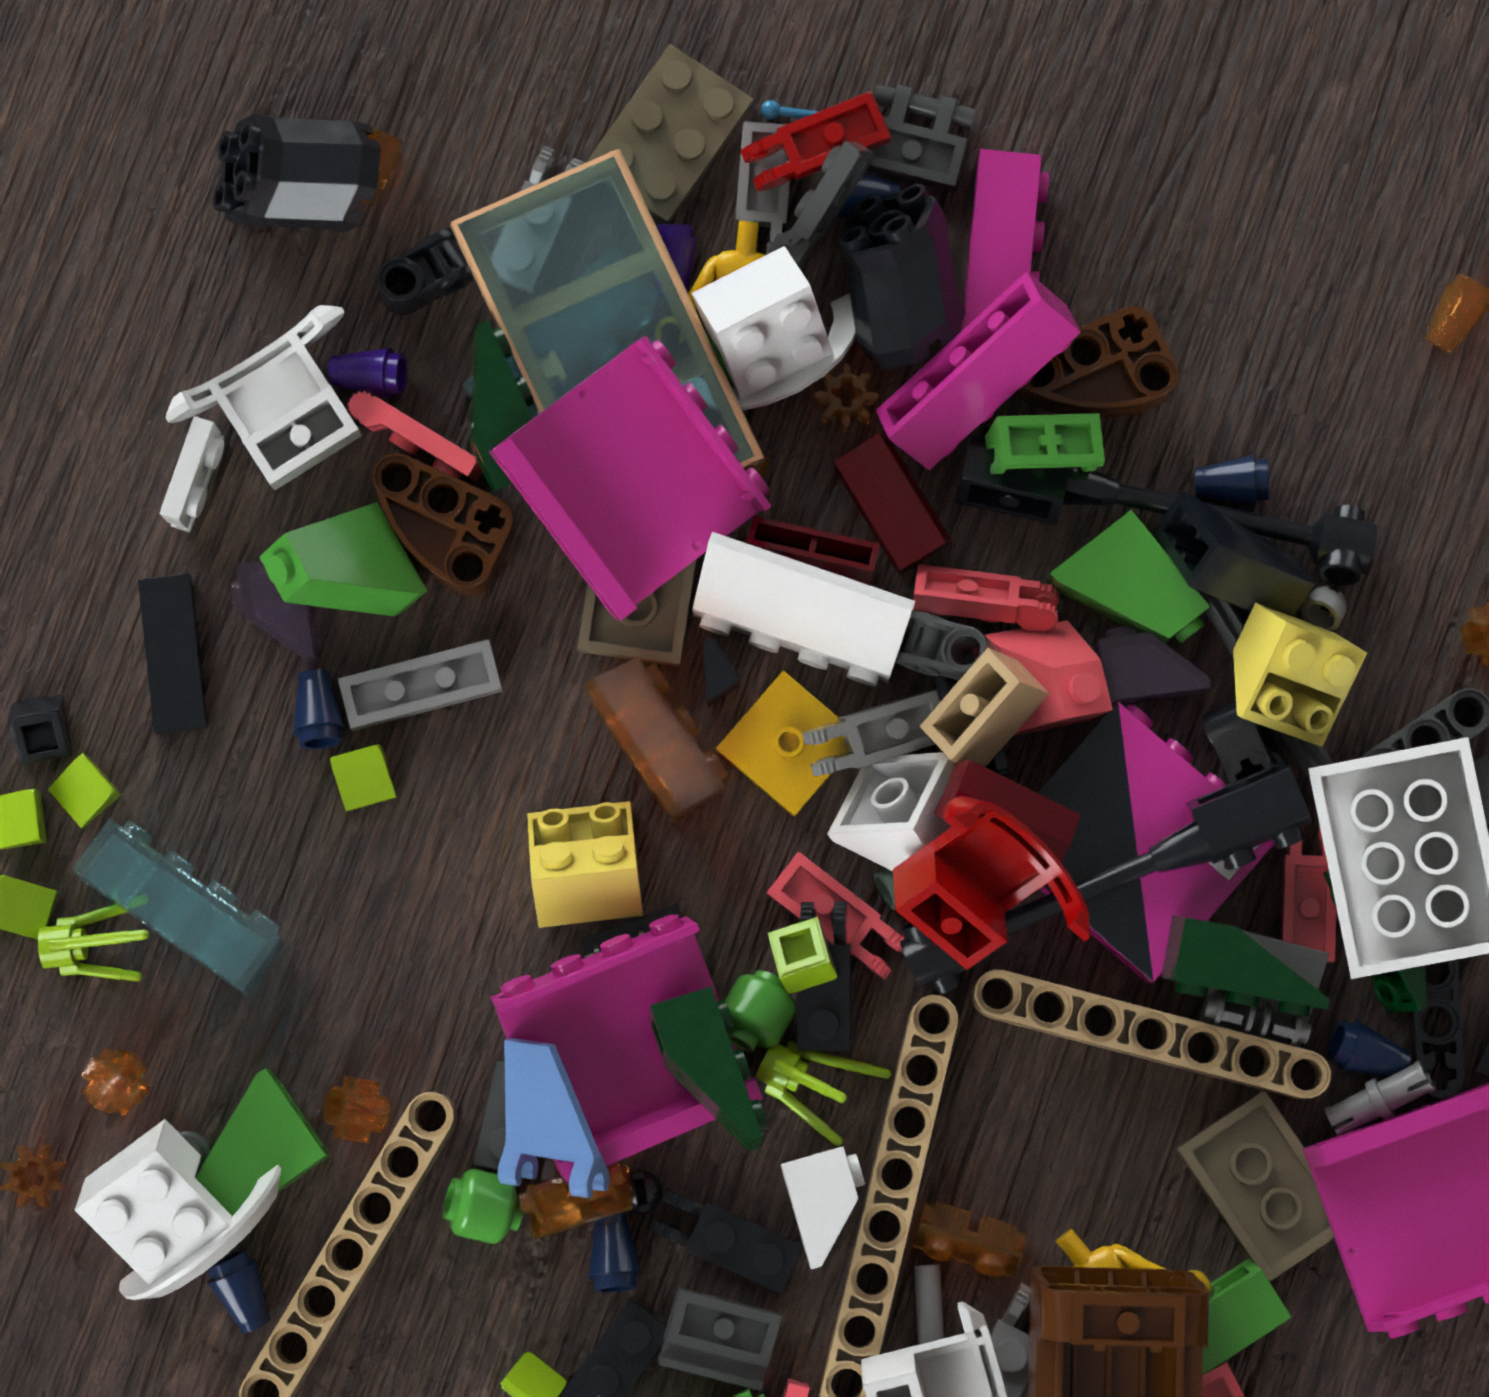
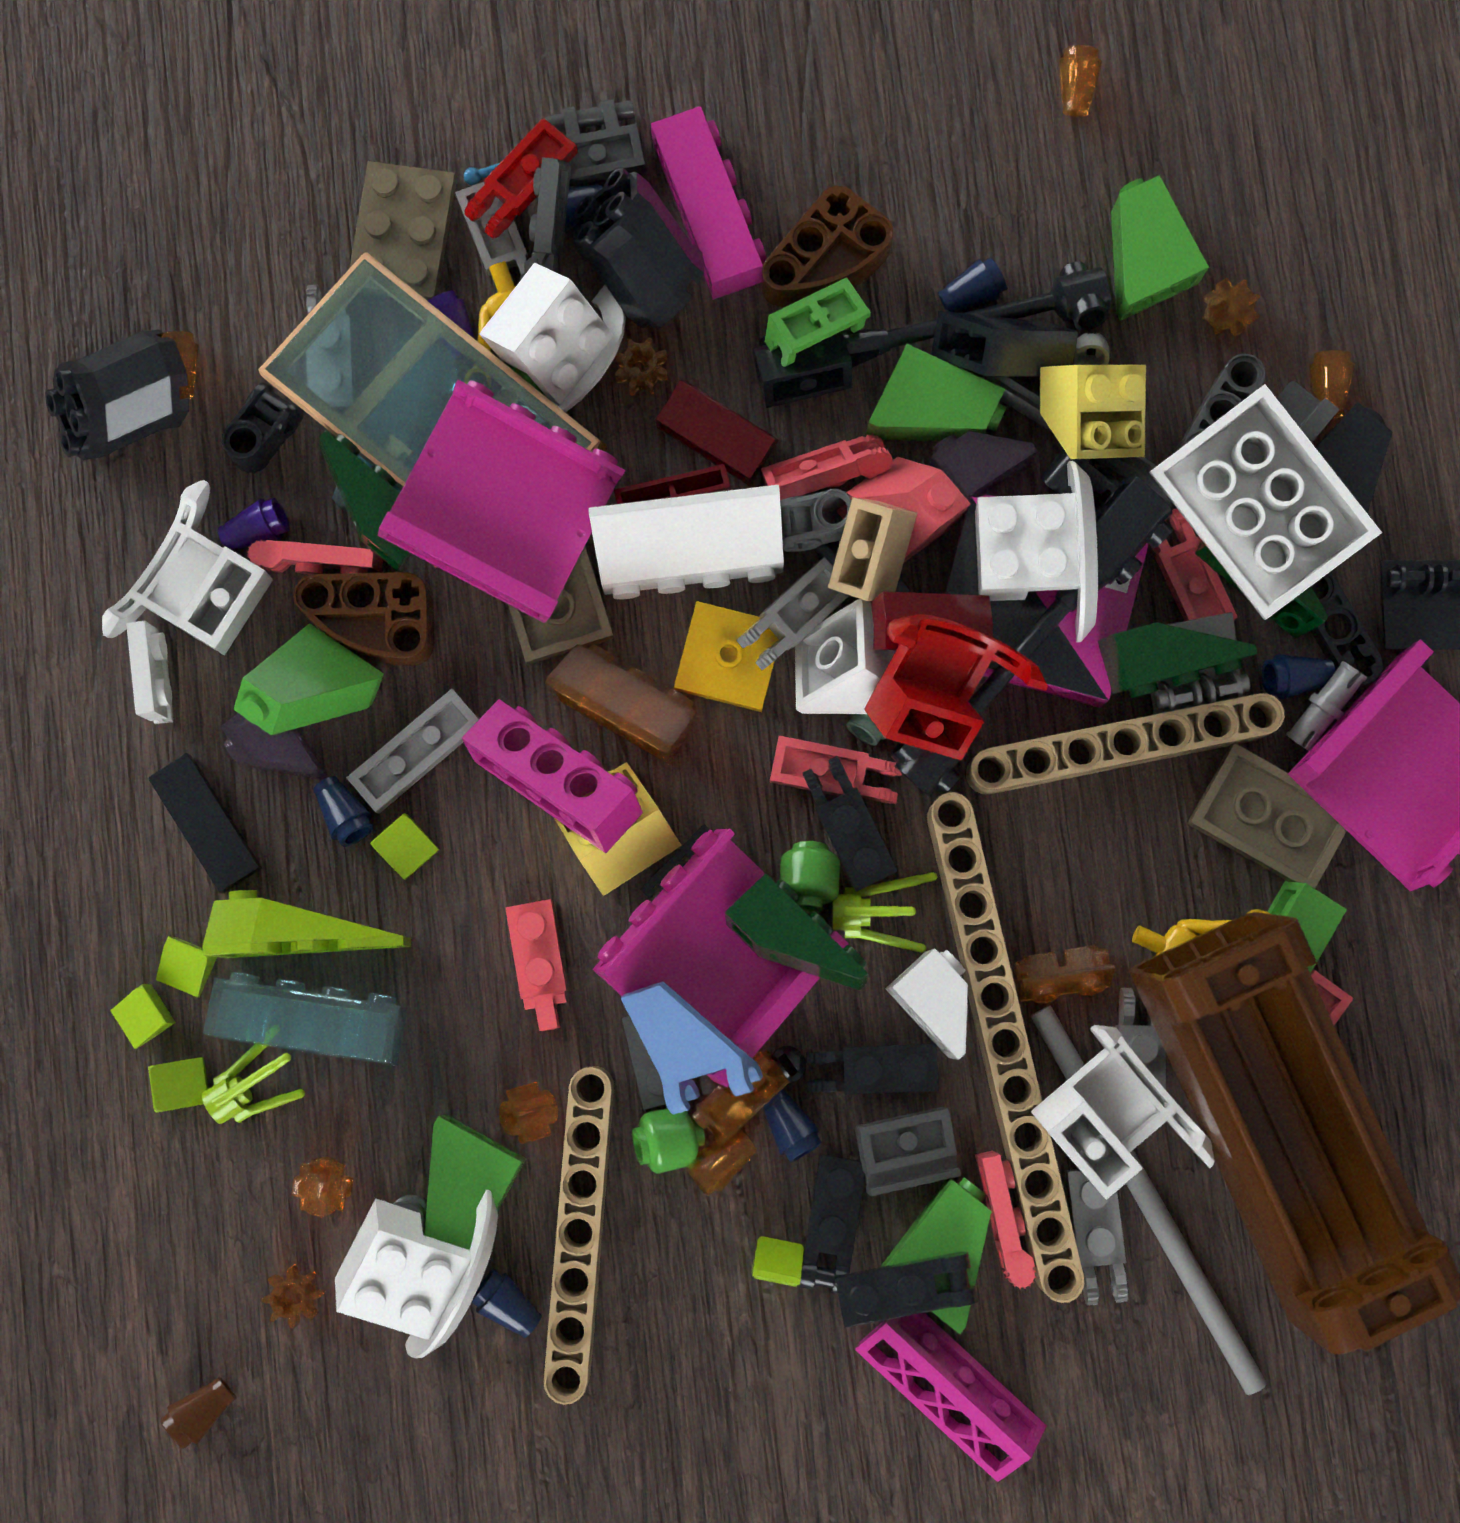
camera: 25 degrees left, 0 degrees up
black slope [8,695,72,765] -> none
black slope [703,637,740,707] -> none
lime slope [767,917,837,994] -> none
dark pink brick [876,271,1081,470] -> none
none -> lime wedge [202,890,411,958]
none -> dark pink brick [461,699,643,854]
none -> coral hinge [505,899,568,1031]
none -> clear orange cone [685,1129,757,1197]
none -> white piece [975,461,1098,643]
none -> bright green slope [1111,175,1209,321]

